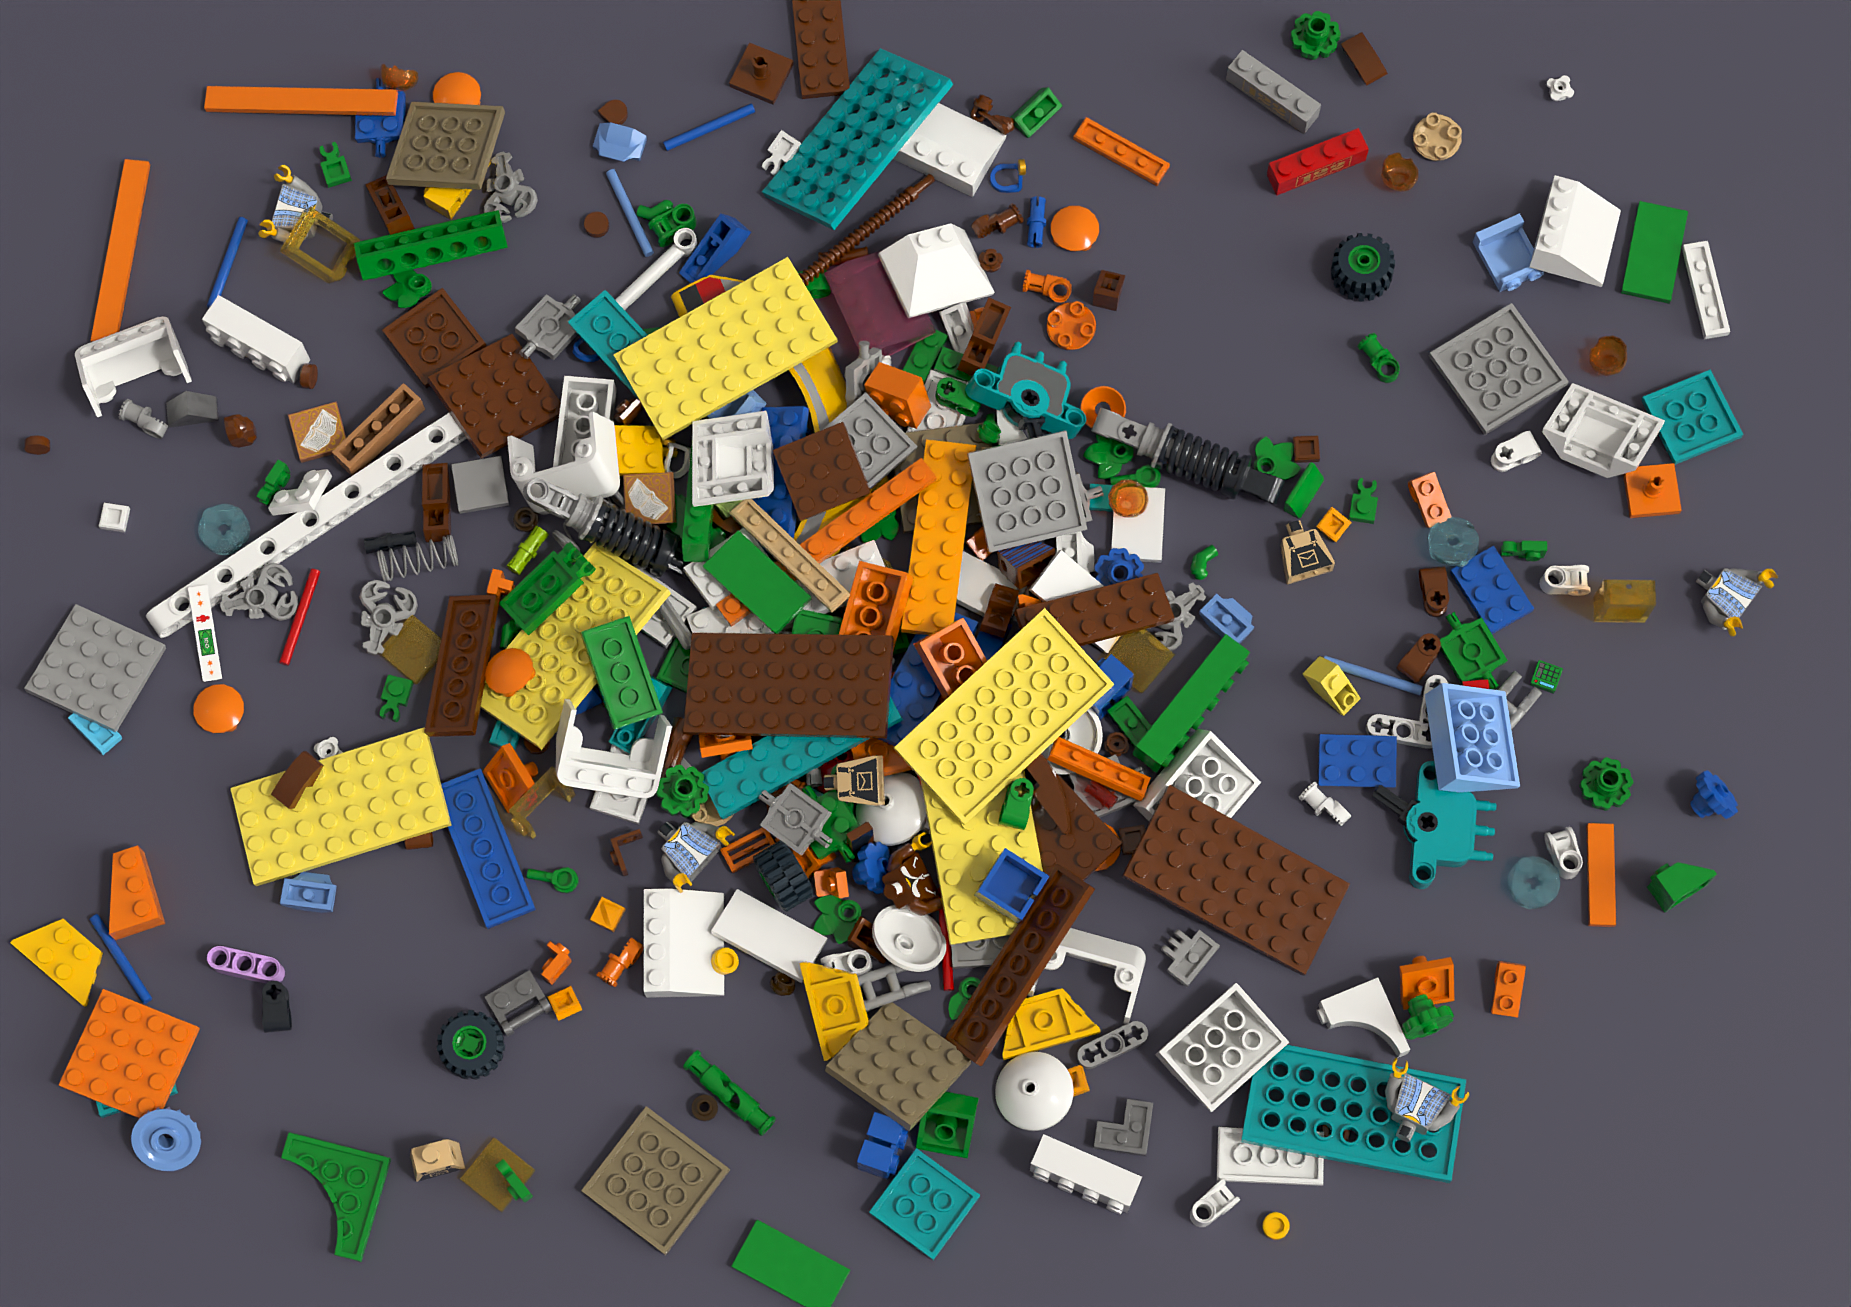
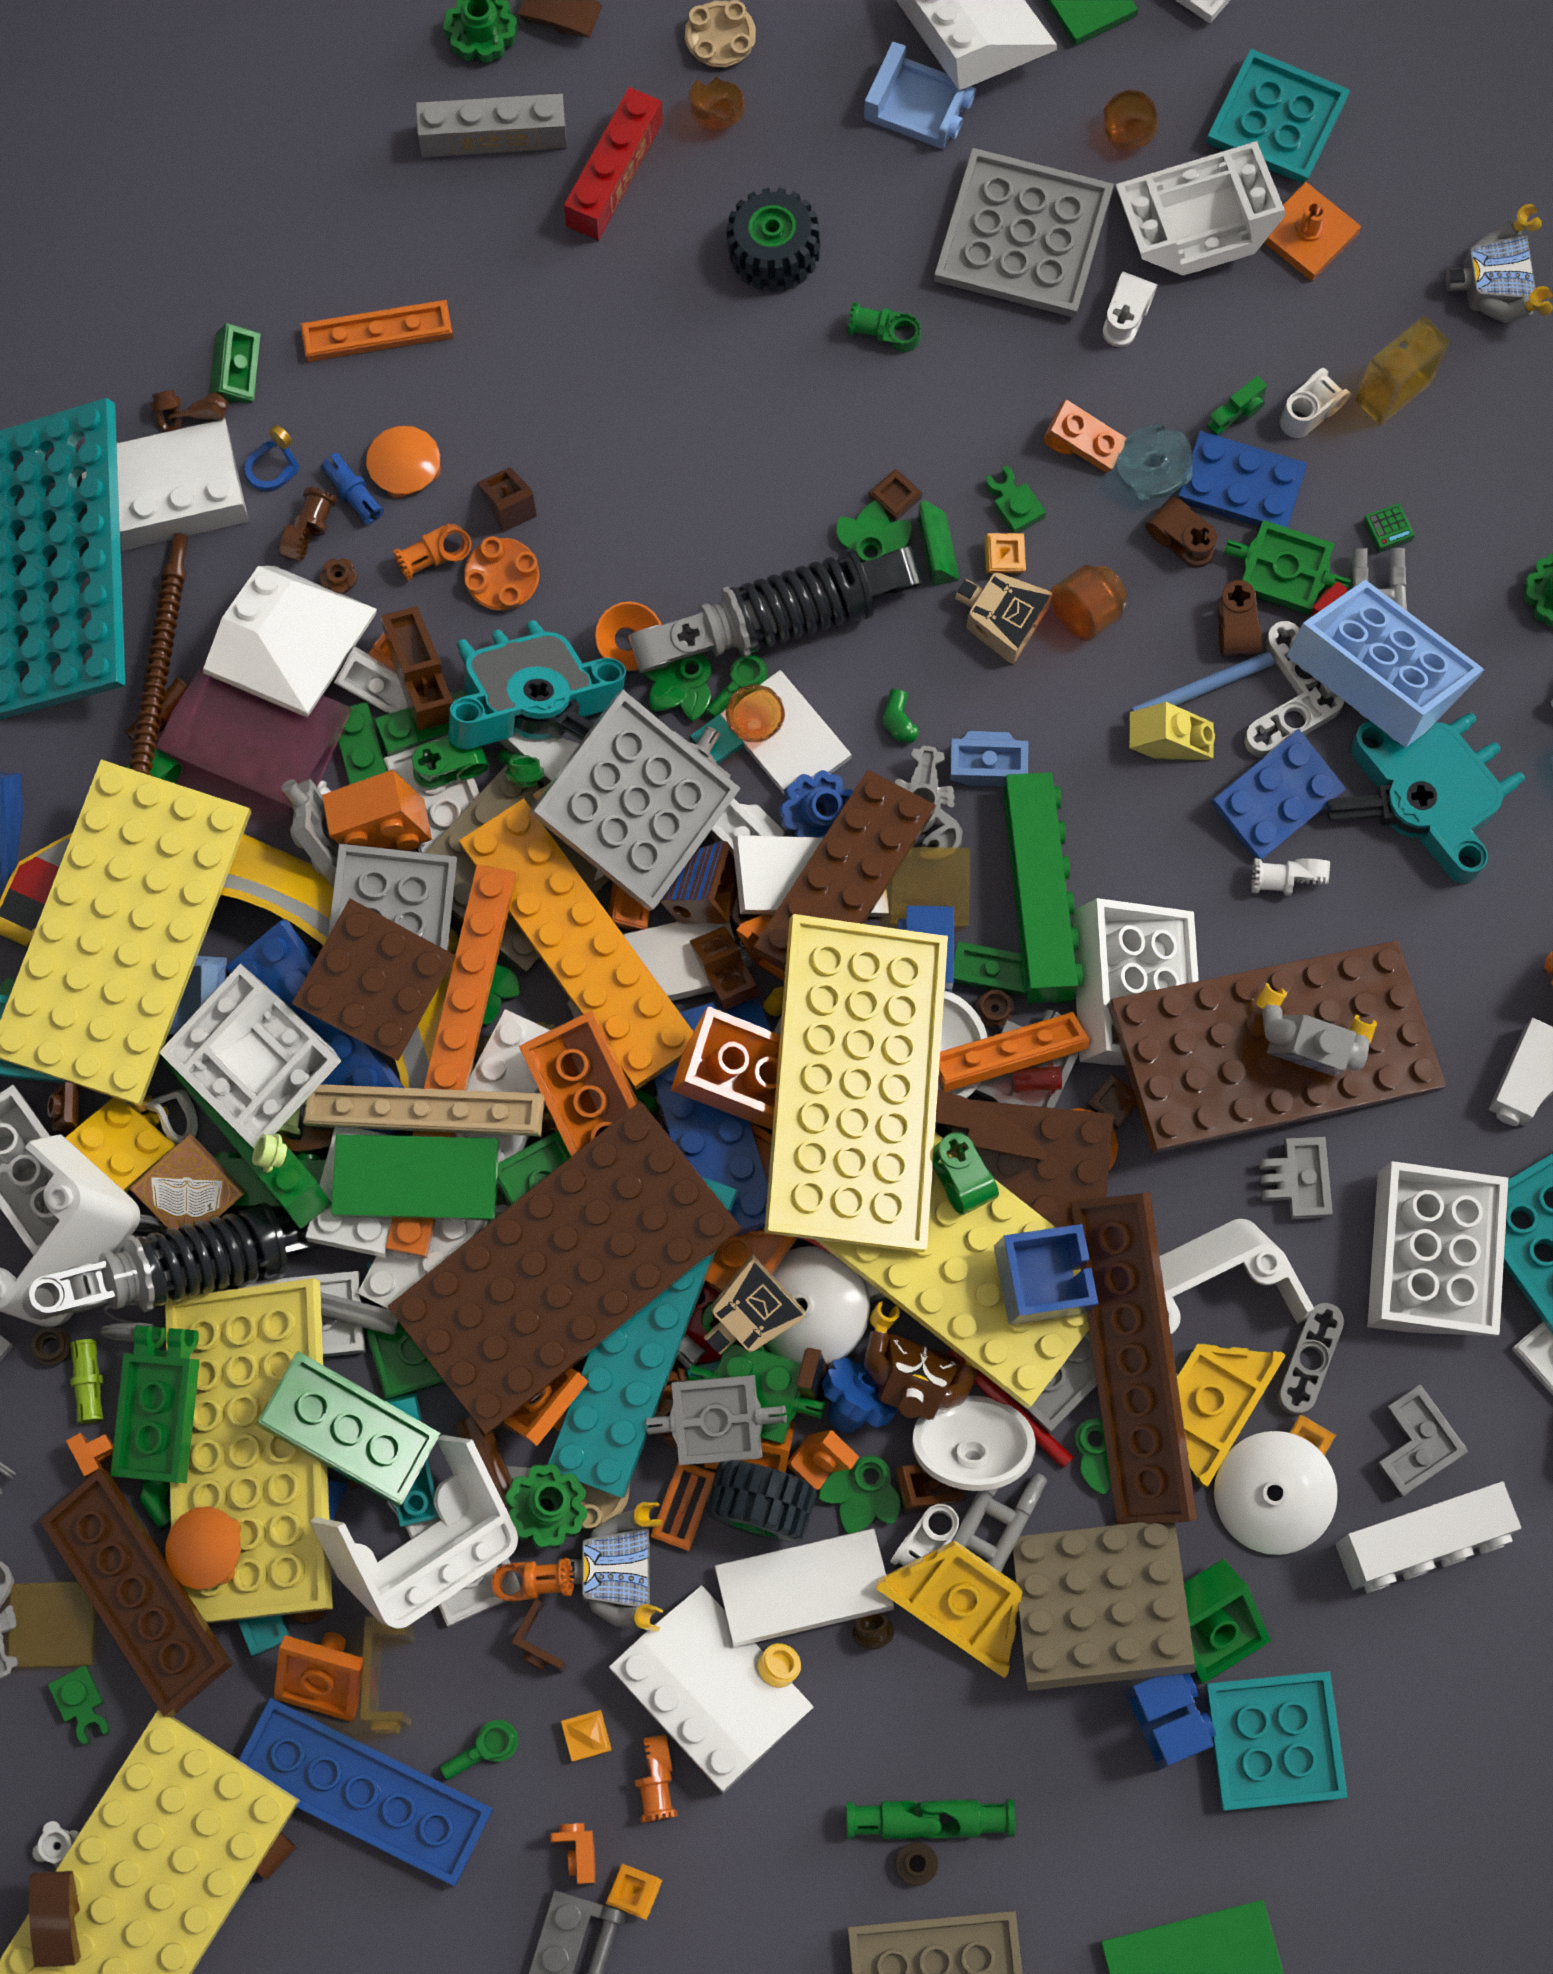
camera: 45 degrees left, 0 degrees up
none -> yellowish green plate [252,1133,287,1173]
none -> orange connector [491,1558,574,1603]
none -> clear orange piece [1051,565,1127,641]
none -> light grey torso [1256,983,1377,1077]

